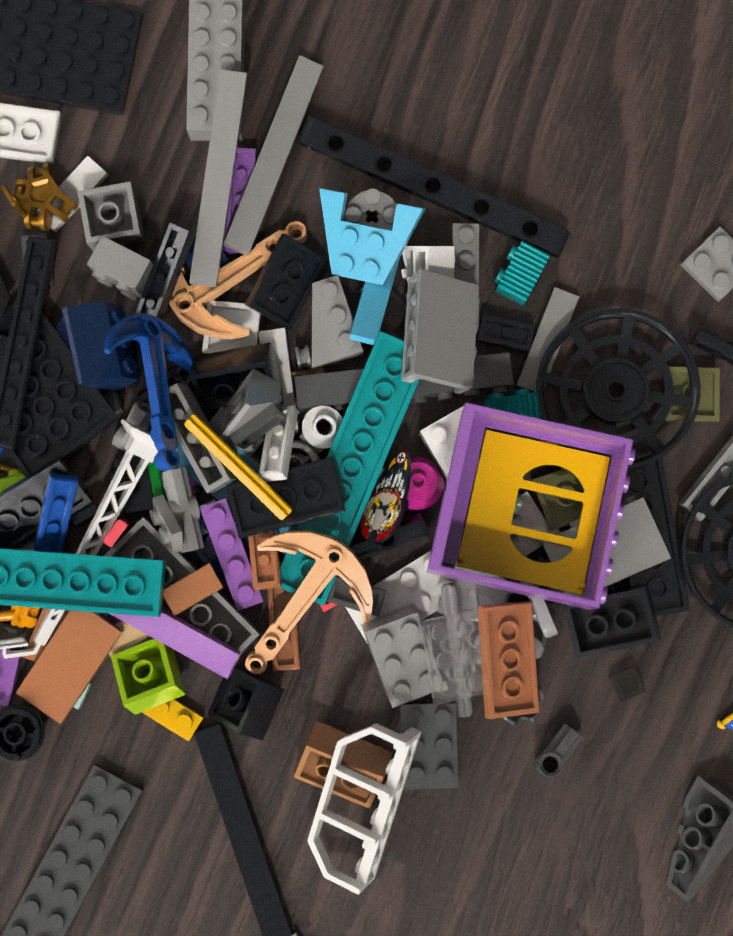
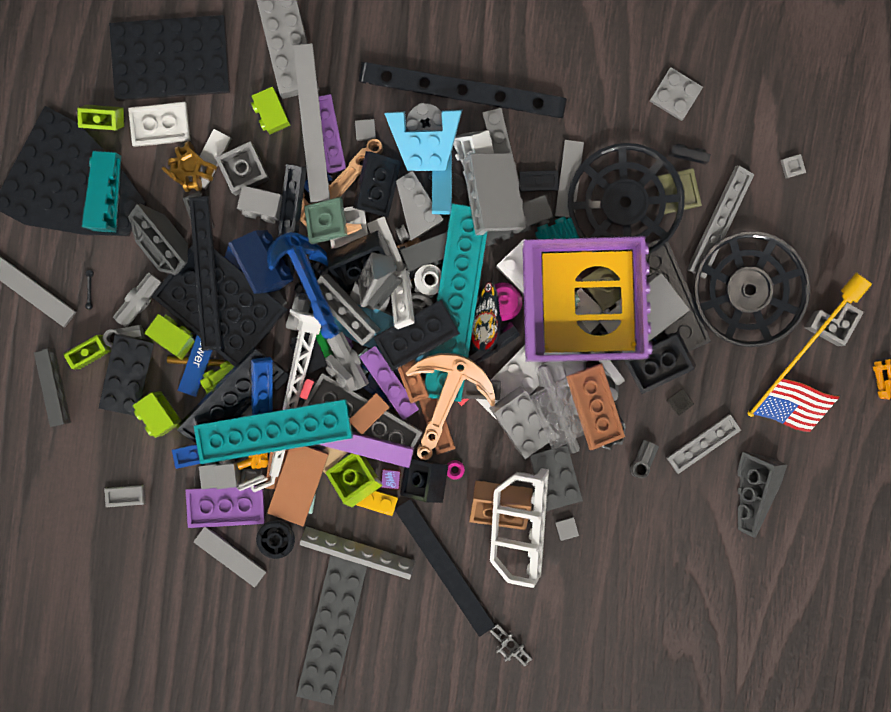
camera: 10 degrees left, 5 degrees up
yellow axle [184,414,292,520] -> none
light grey tile [223,55,323,256] -> none
teal brick [494,240,551,306] -> none
none -> lime brick [251,86,291,134]
none -> light grey plate [300,526,415,580]
none -> sand green tile [304,197,348,244]
none -> light grey tile [355,119,376,141]
none -> medium lavender tile [380,469,401,490]
none -> dark pink plate [447,460,464,479]
none -> light grey tile [555,517,579,541]
none -> light grey plate [666,414,741,474]

